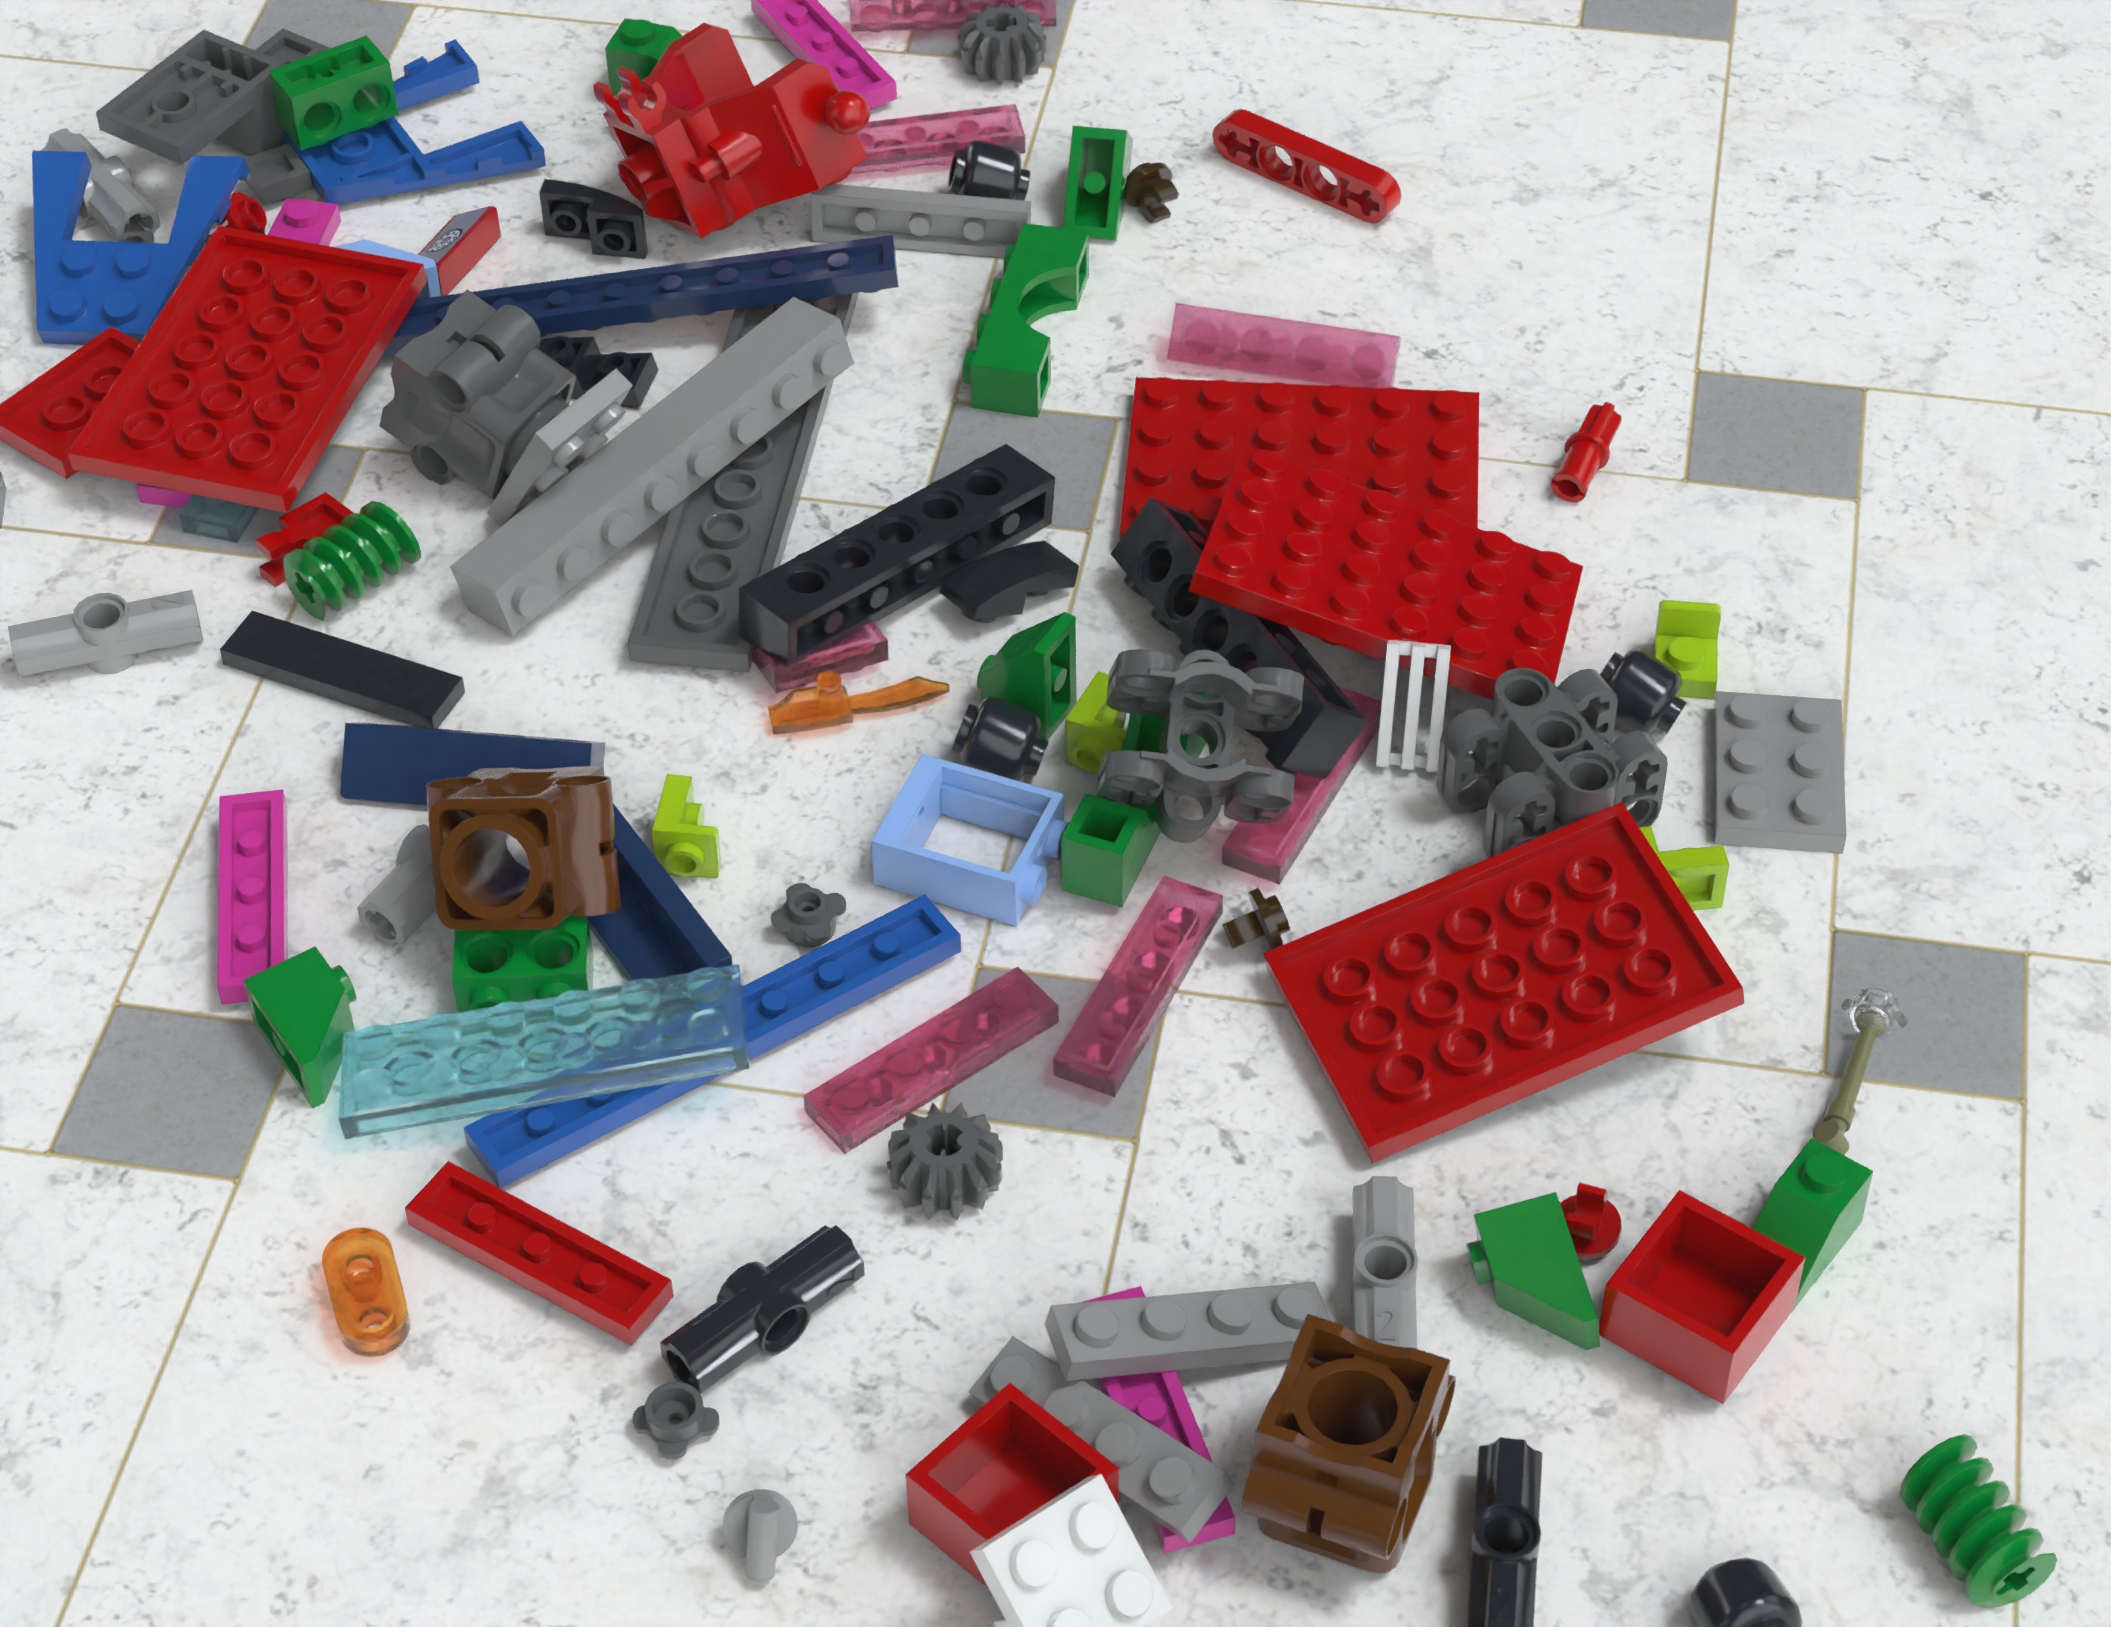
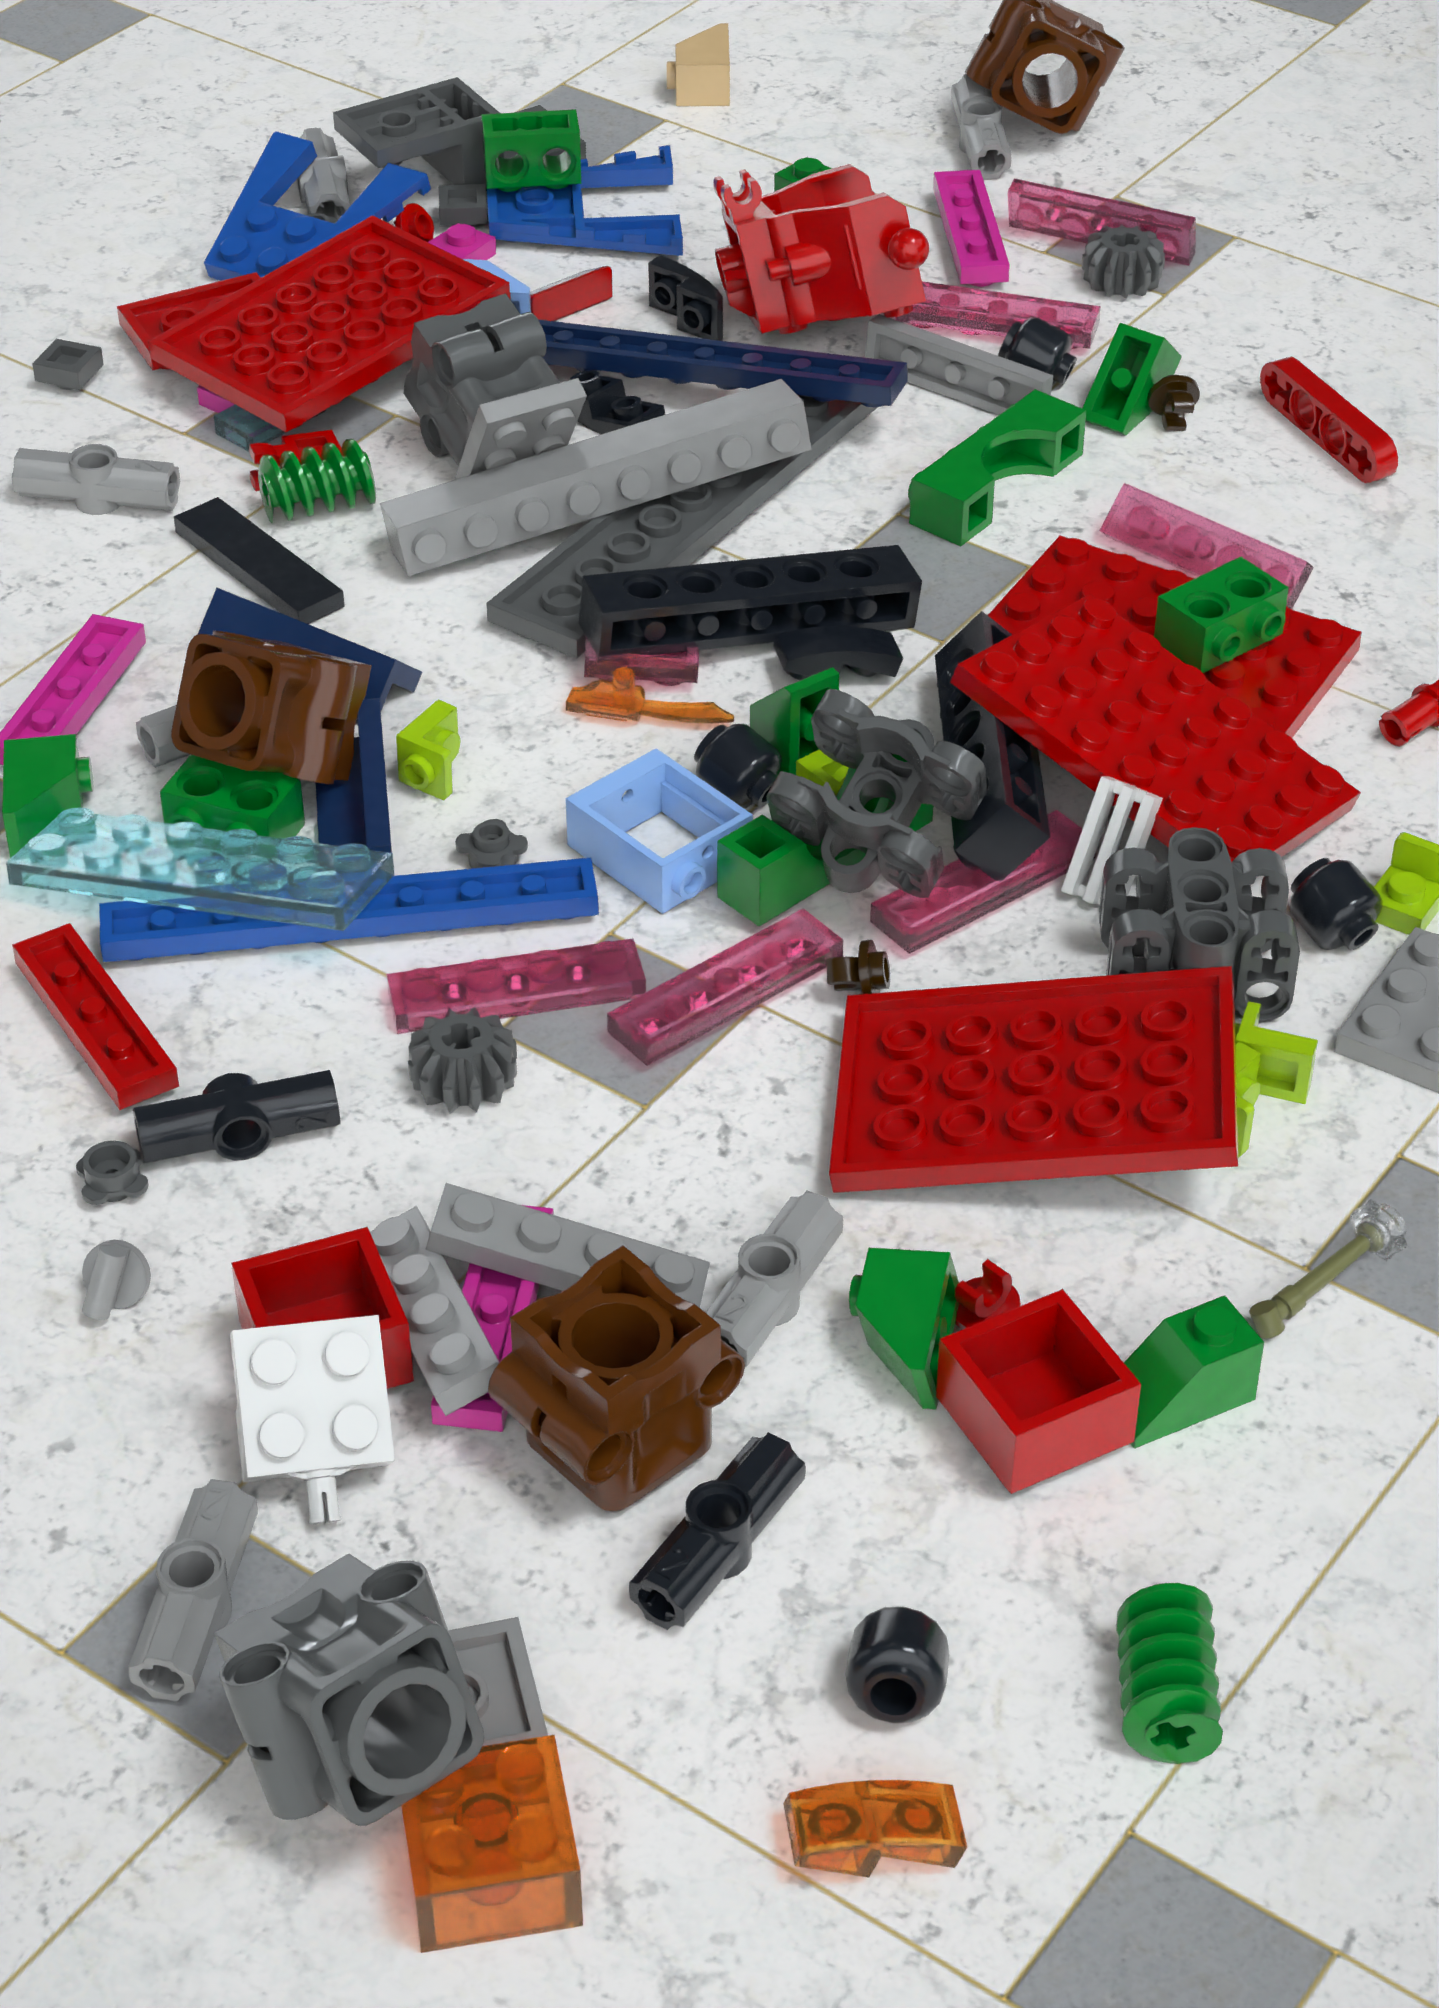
camera: 25 degrees right, 5 degrees down
none -> green brick [1154,556,1289,673]

